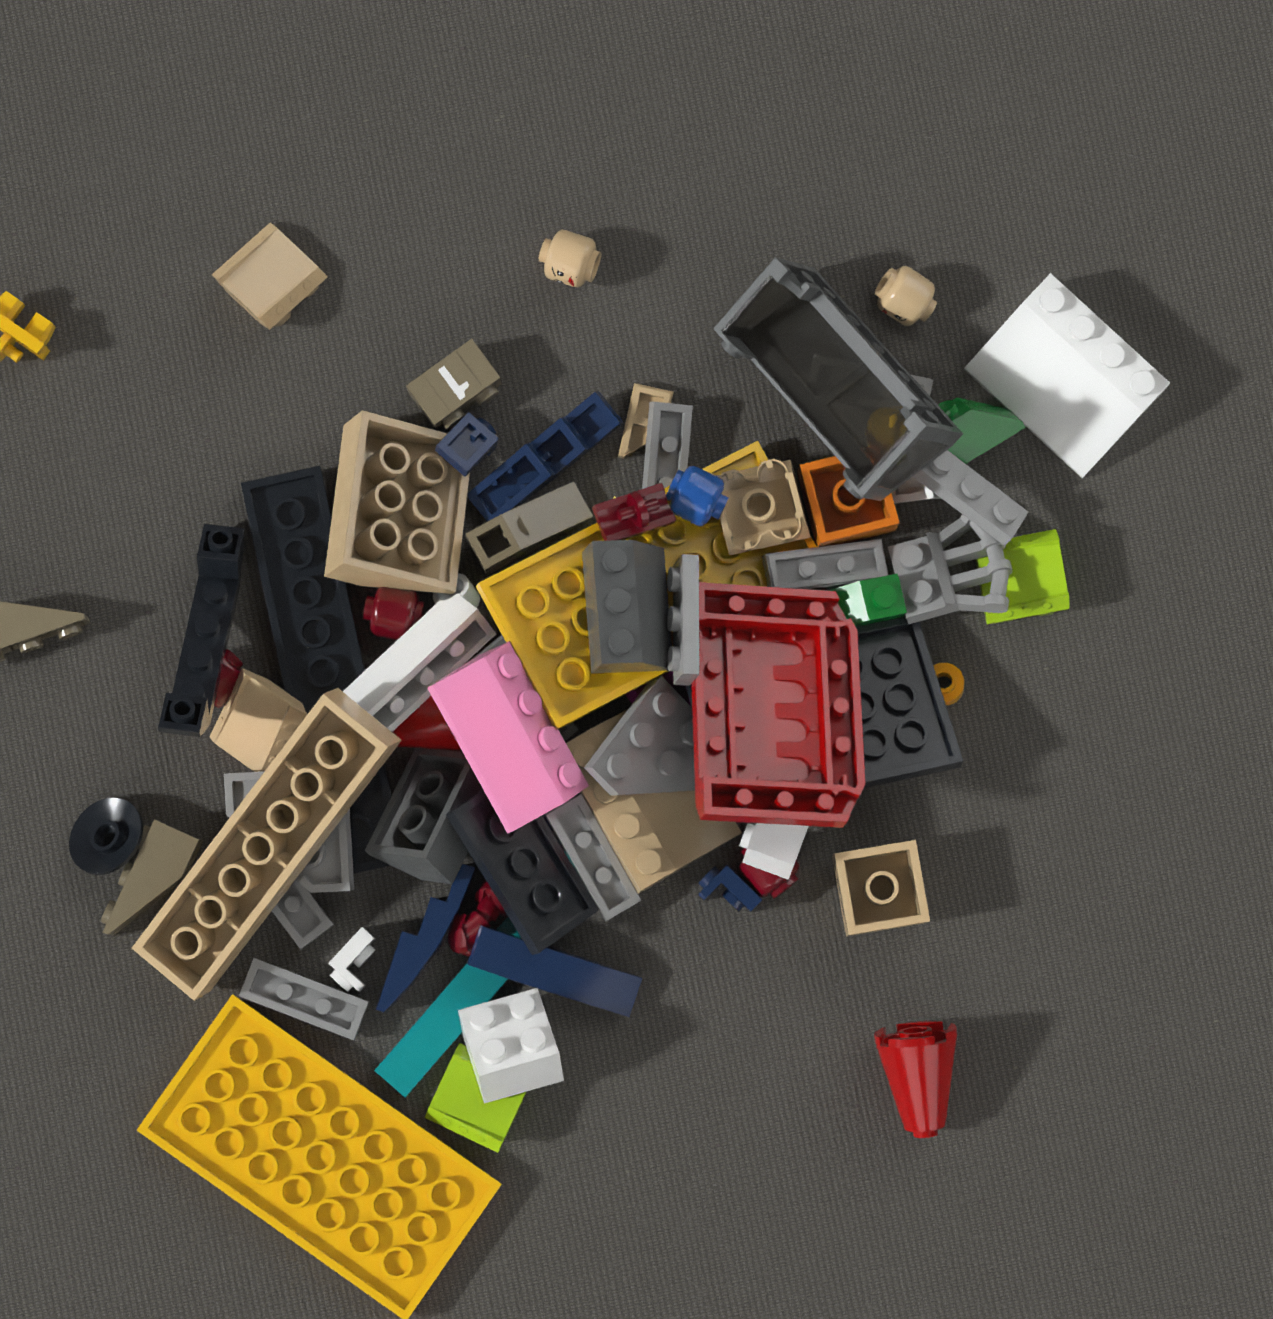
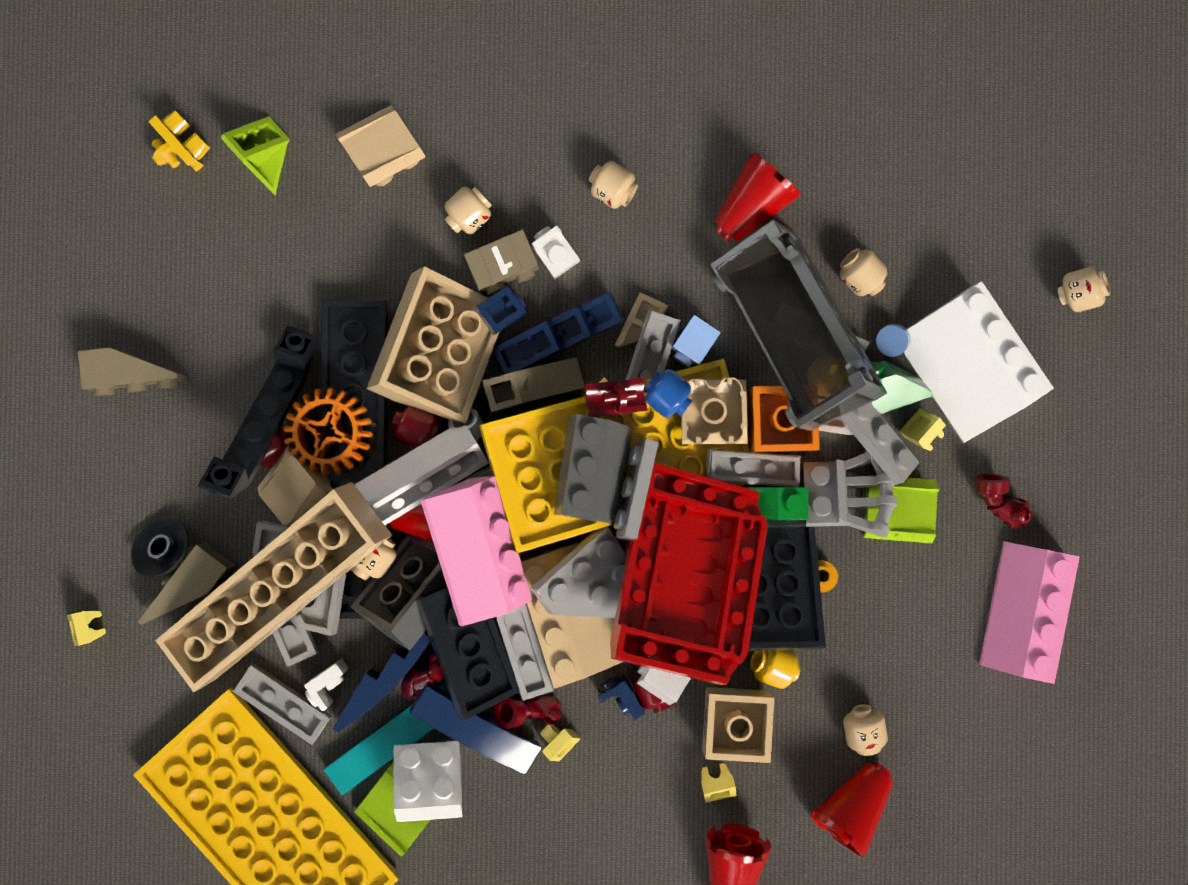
camera: 15 degrees right, 5 degrees up
none -> light yellow tile [67,611,106,646]
none -> lime slope [221,116,290,195]
none -> orange gear [284,388,373,475]
none -> tan head [351,538,397,580]
none -> tan head [444,187,492,234]
none -> dark red arm [494,694,562,729]
none -> white bracket [532,225,580,279]
none -> light yellow tile [540,725,581,761]
none -> light blue brick [671,315,721,367]
none -> light yellow tile [701,763,736,803]
none -> red cone [714,152,801,243]
none -> yellow head [750,650,800,689]
none -> red cone [810,762,894,857]
none -> tan head [843,704,888,756]
none -> medium blue tile [876,324,910,357]
none -> light yellow tile [899,408,946,451]
none -> dark red arm [976,474,1032,528]
none -> bright pink slope [979,541,1079,684]
none -> tan head [1058,266,1110,313]

